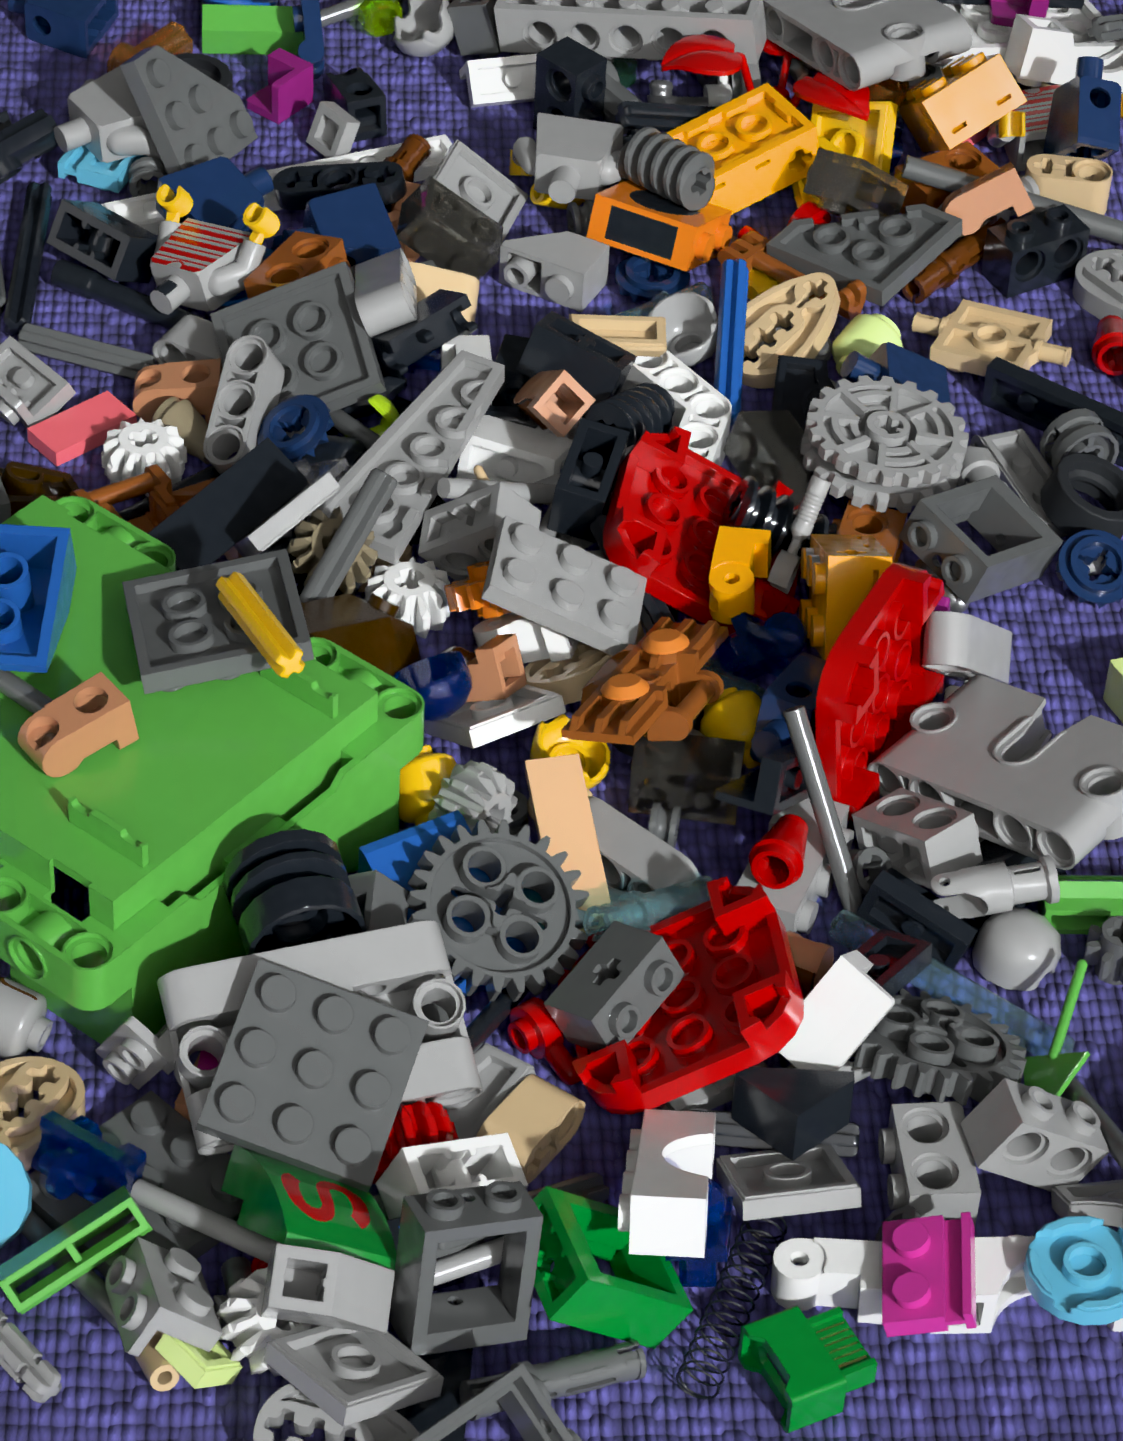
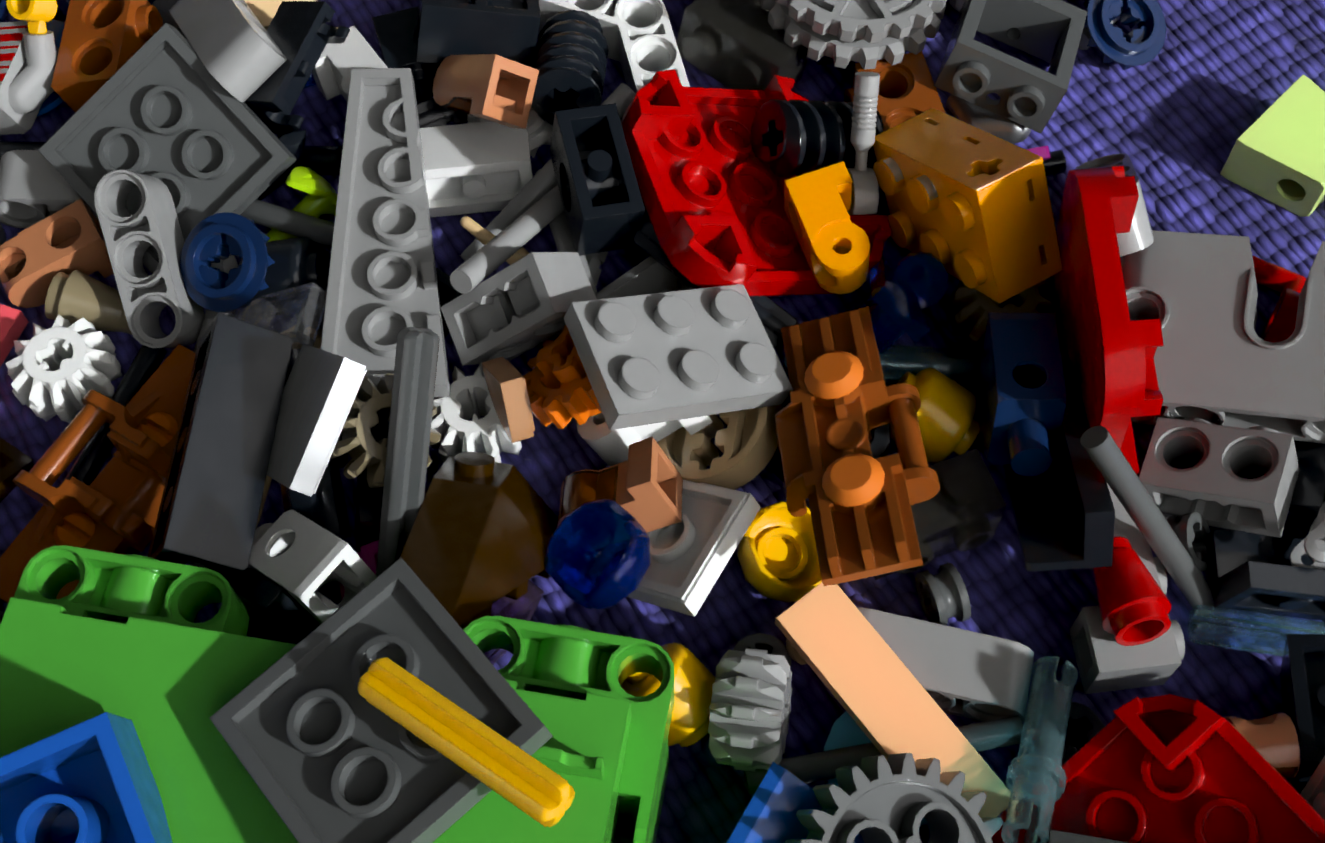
camera: 25 degrees left, 20 degrees up
none -> medium nougat tile [481,357,535,443]

